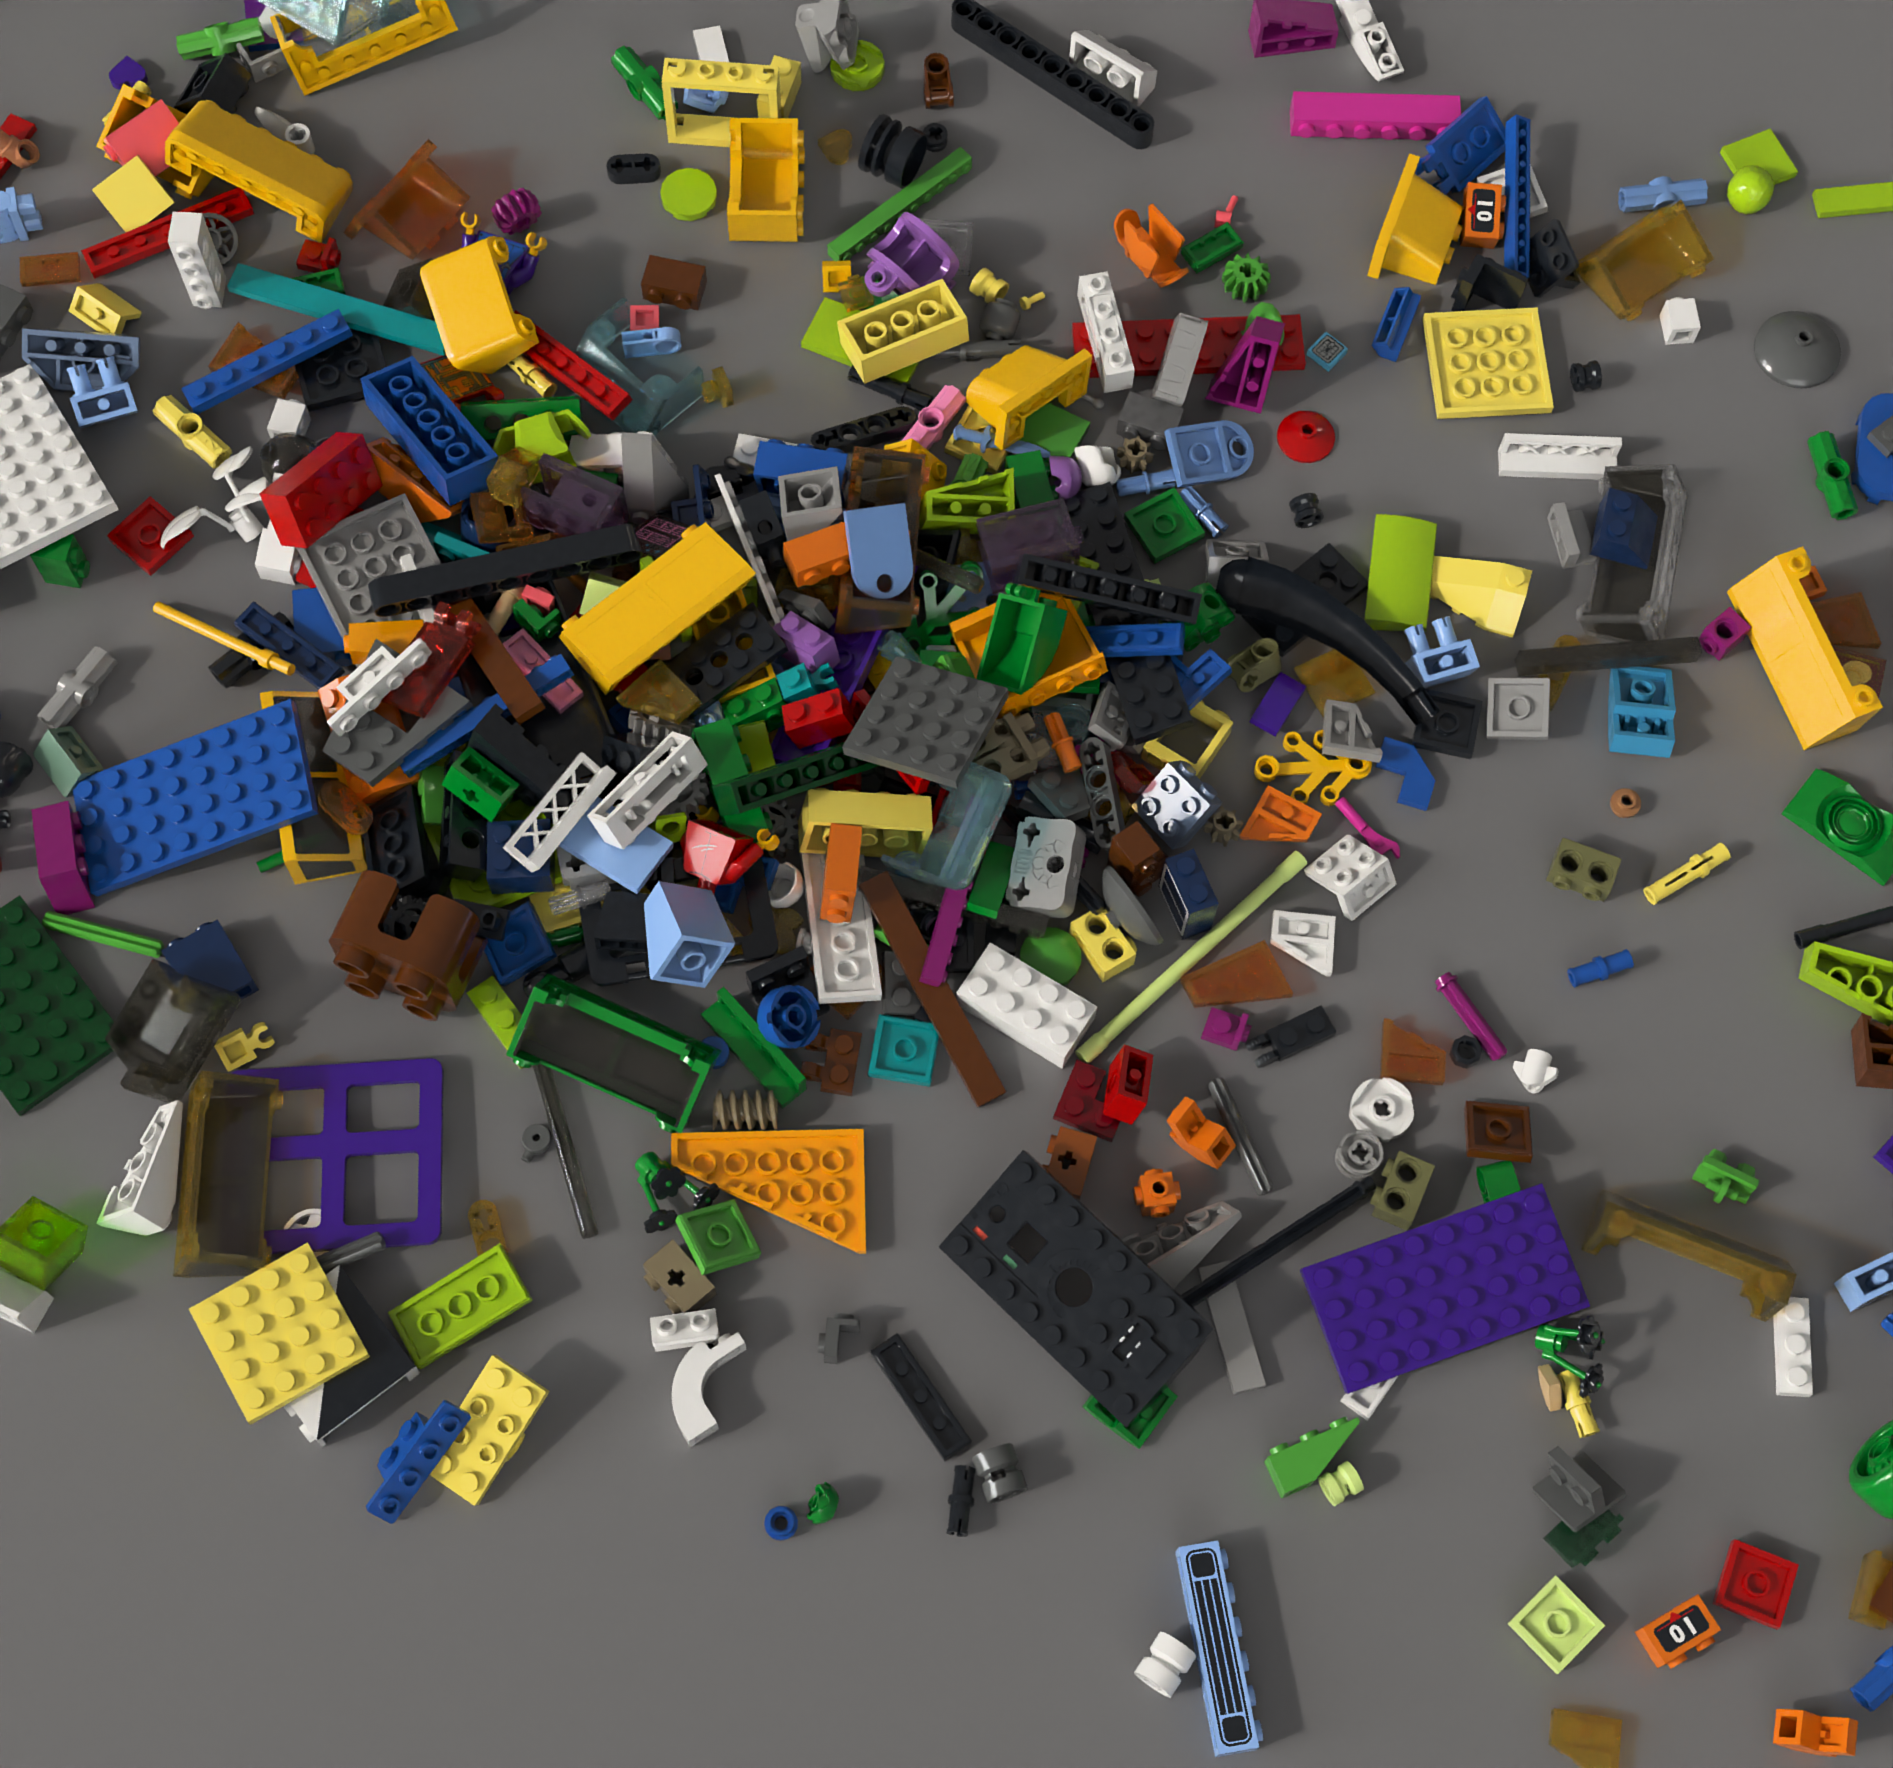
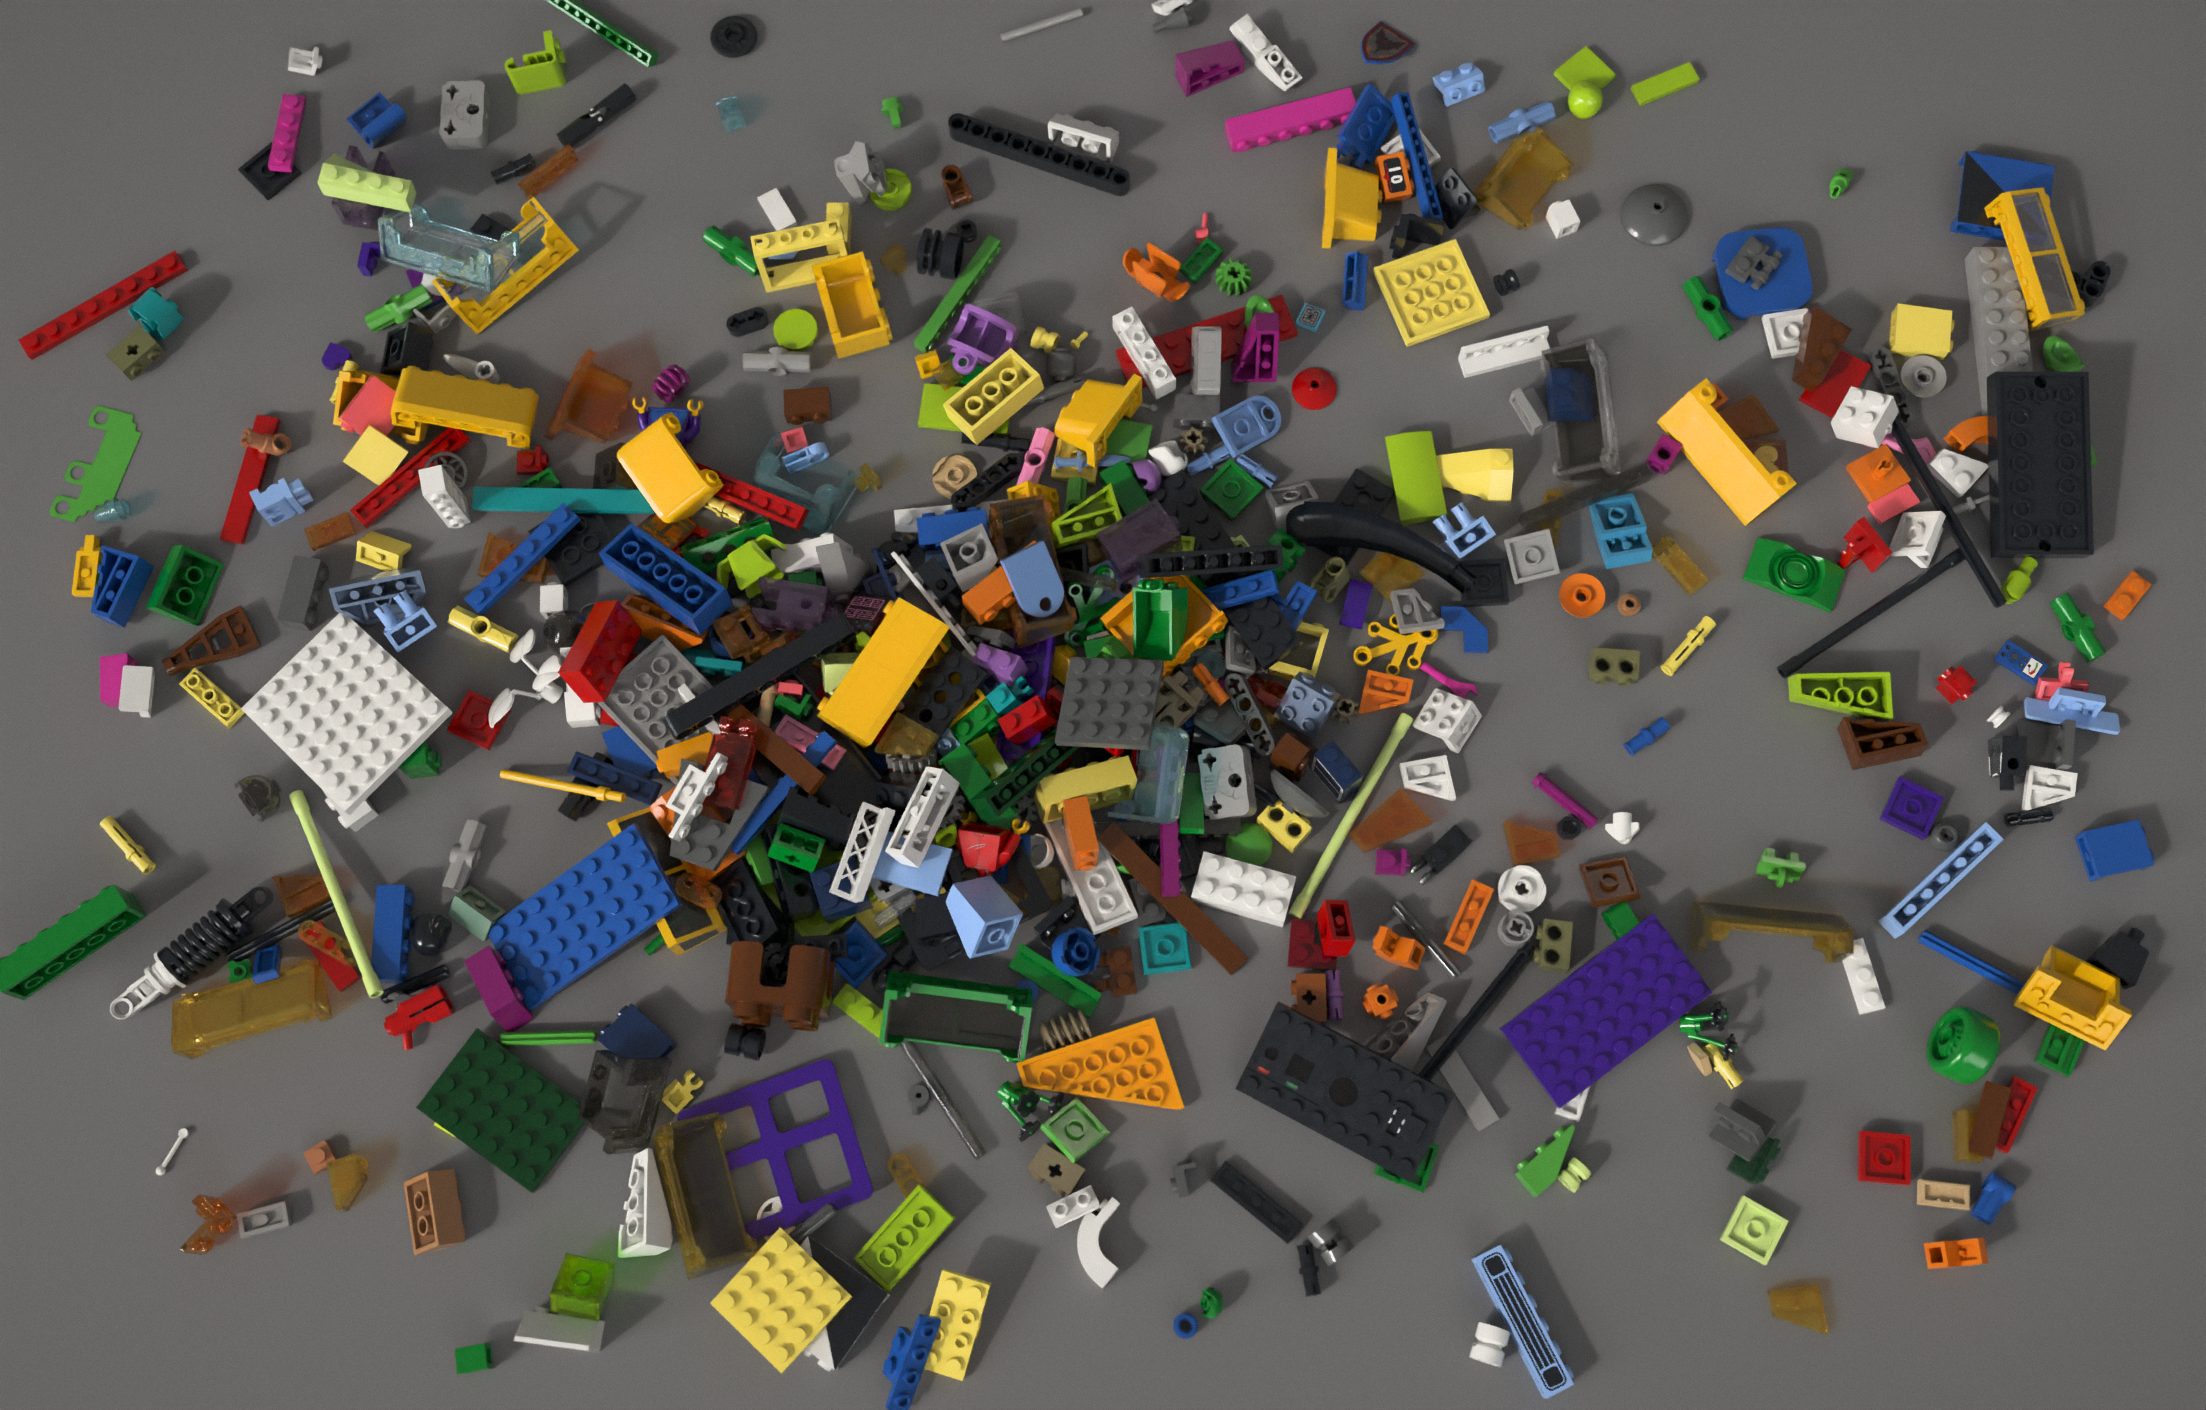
camera: 10 degrees left, 5 degrees up
clear yellow slope [486,446,546,509] -> none
clear light blue cone [877,630,922,663] -> none
black wheel [1289,493,1324,528] -> none
brick [1635,1594,1721,1669] -> none
none -> black wheel [724,1023,766,1061]
none -> light grey piece [743,347,812,376]
none -> tan tile [932,455,977,499]
none -> medium lavender pin [1325,970,1344,1020]
none -> shield [1361,21,1415,64]
none -> light blue bracket [1432,62,1485,106]
none -> orange plate [1443,879,1494,955]
none -> orange dish [1559,573,1606,618]
none -> clear yellow plate [1651,535,1709,596]
none -> tan plate [1917,1179,1970,1210]

